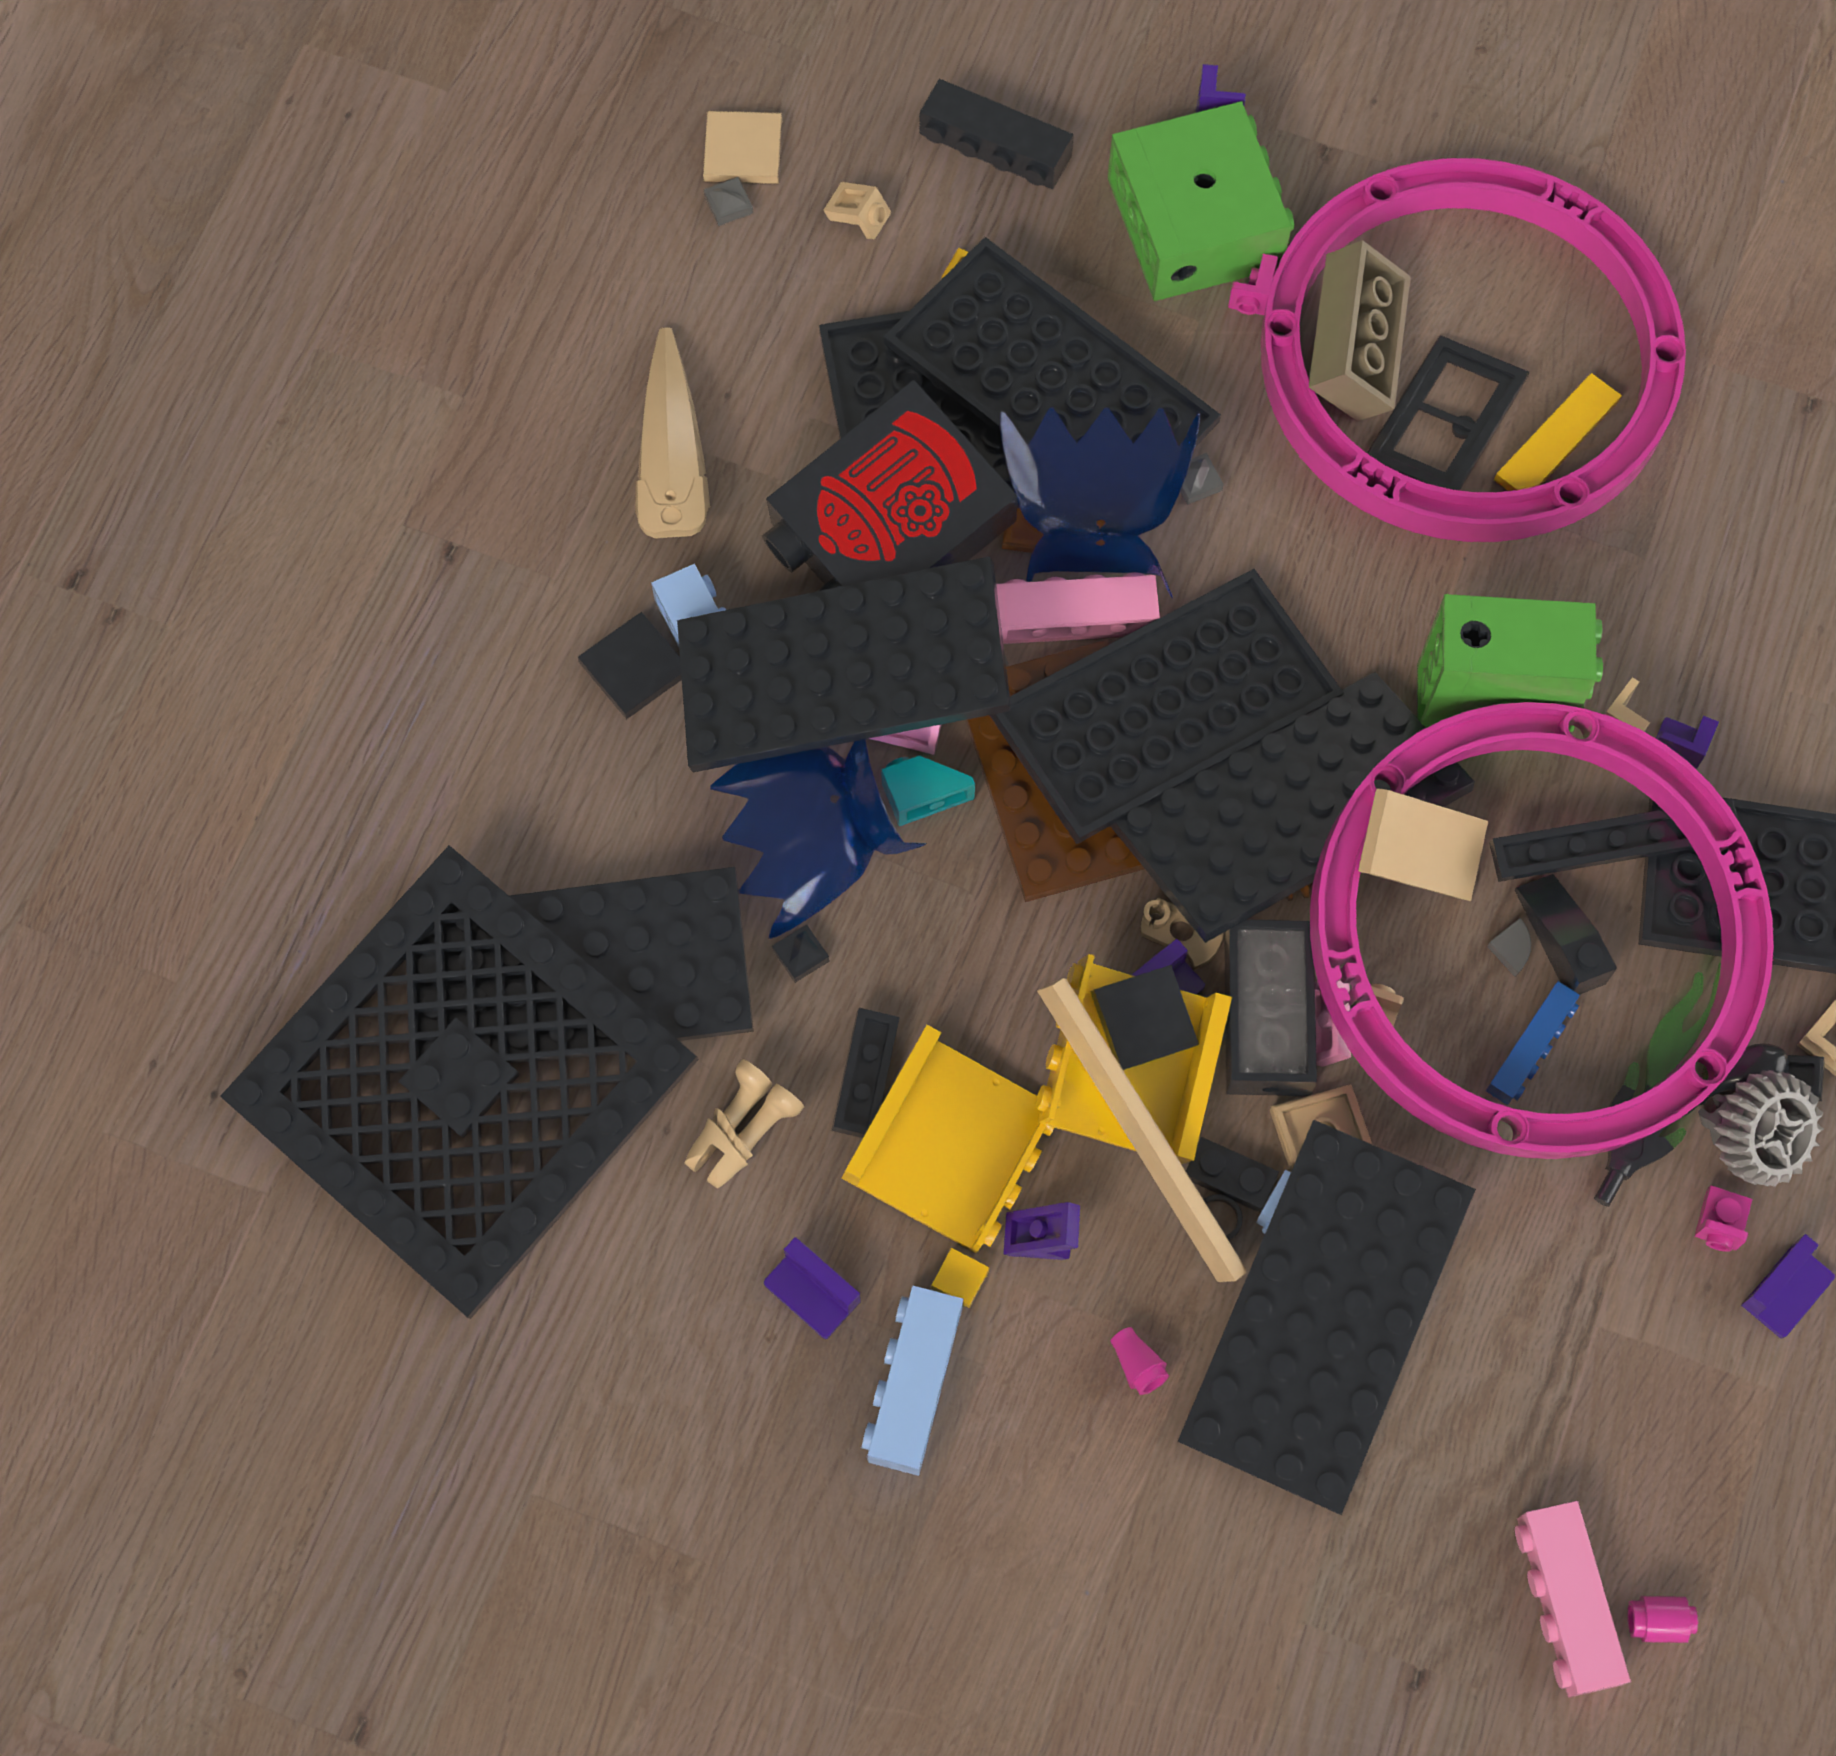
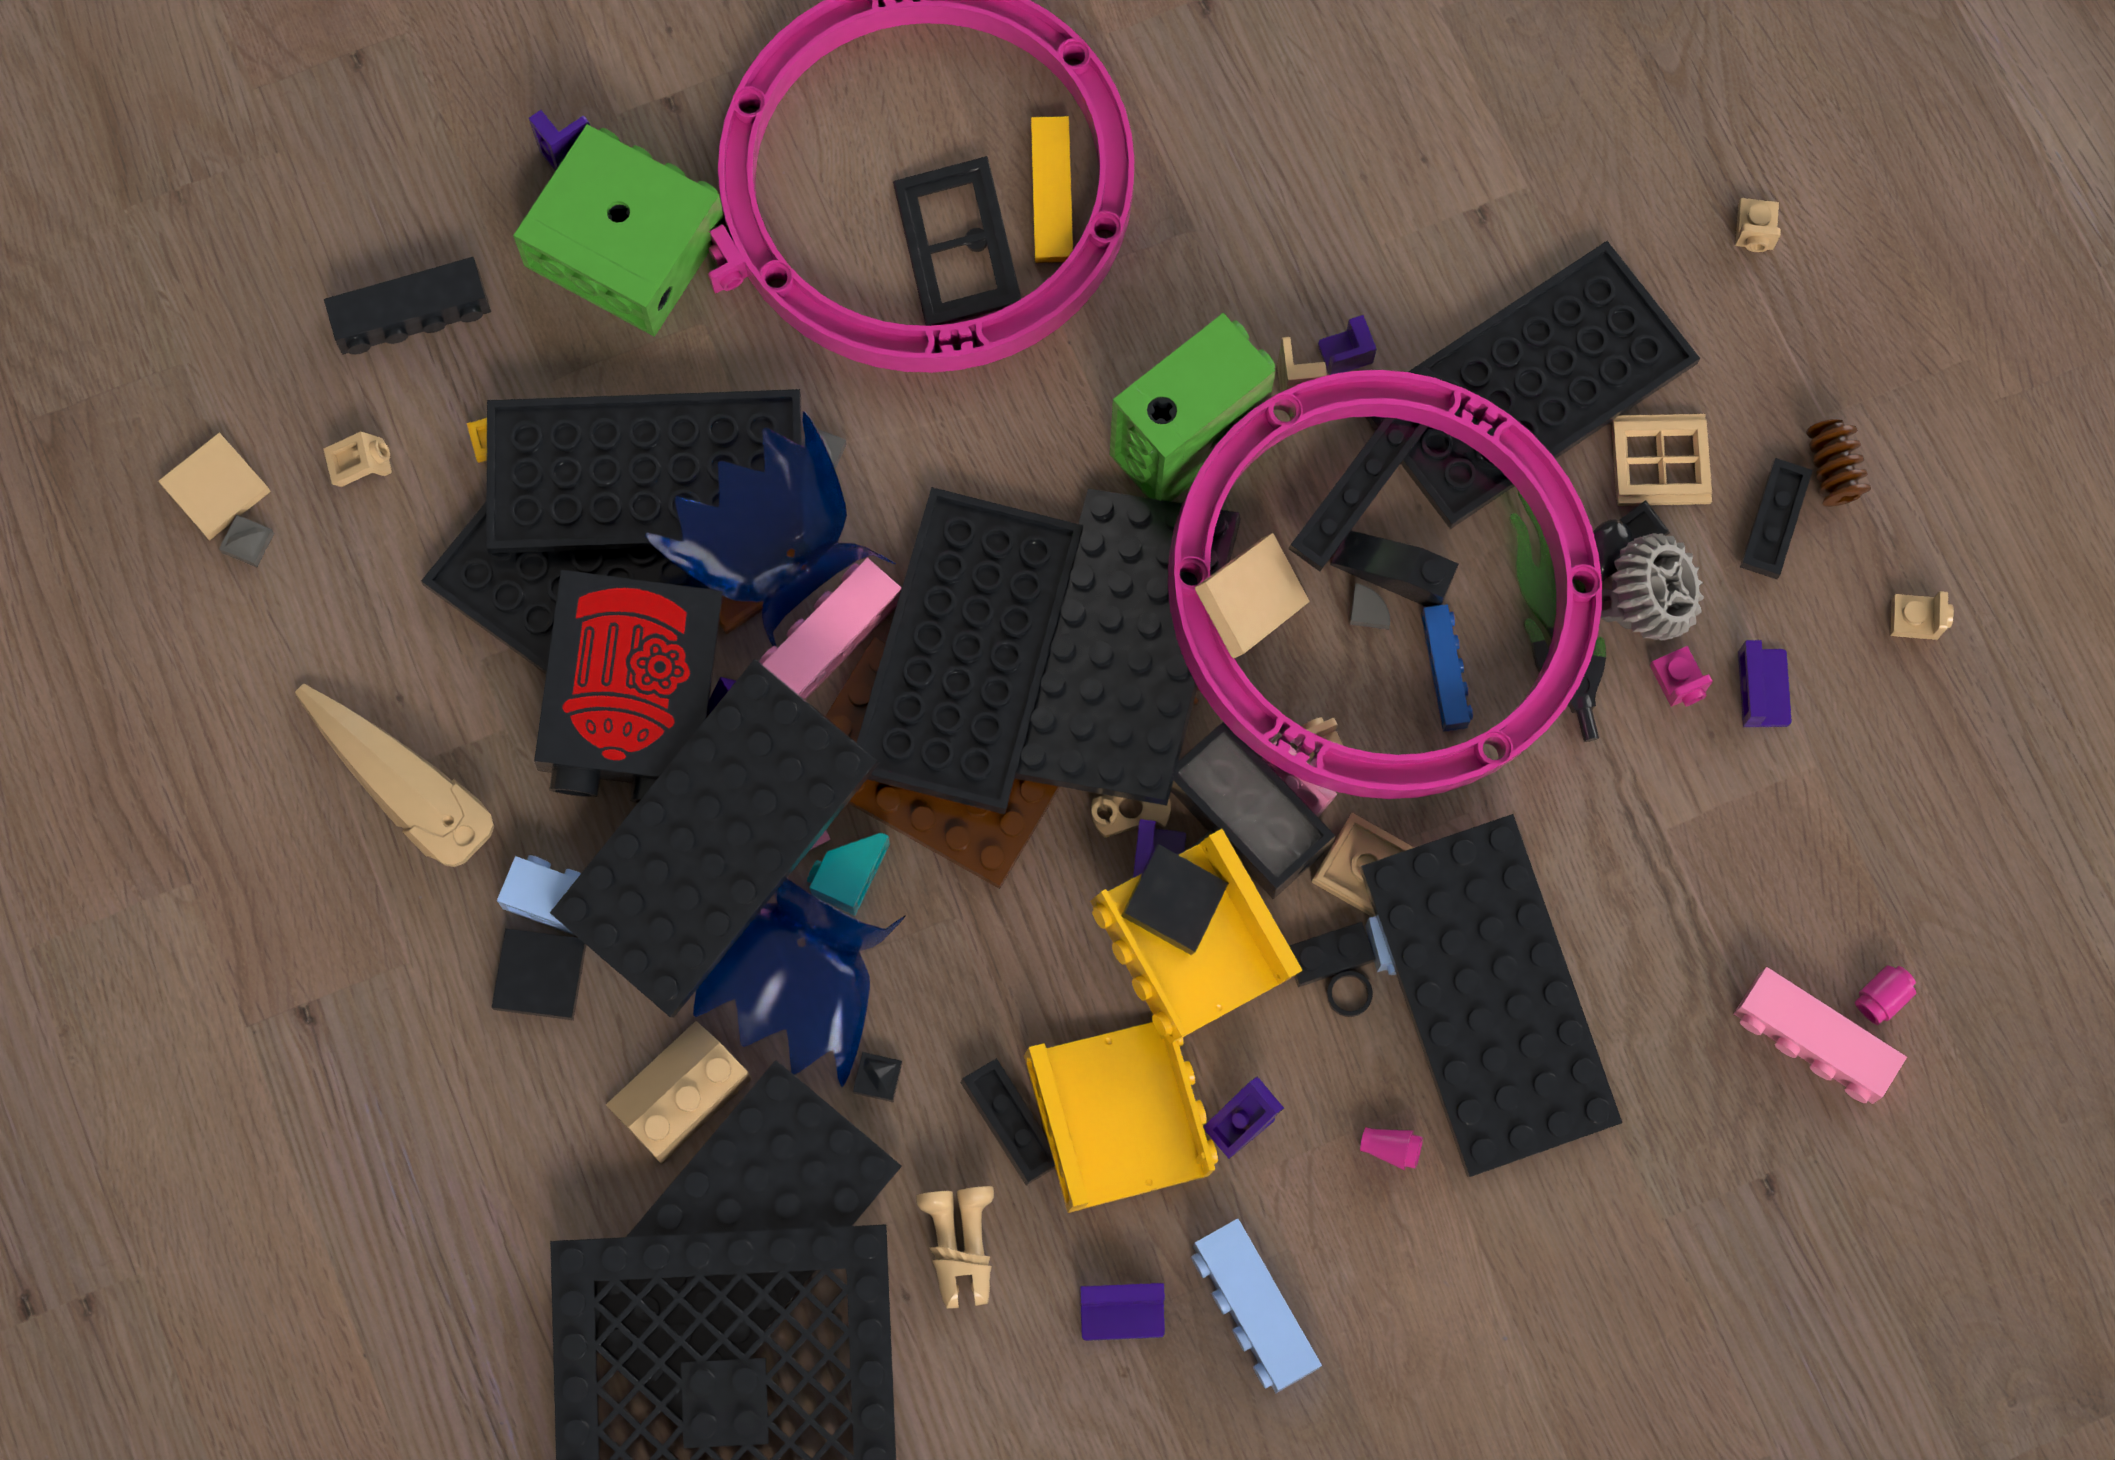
camera: 45 degrees left, 5 degrees up
yellow tile [931,1248,989,1308] -> none
tan tile [1037,978,1247,1282] -> none
dark tan brick [1309,240,1411,422] -> none
none -> tan slope [606,1021,752,1164]

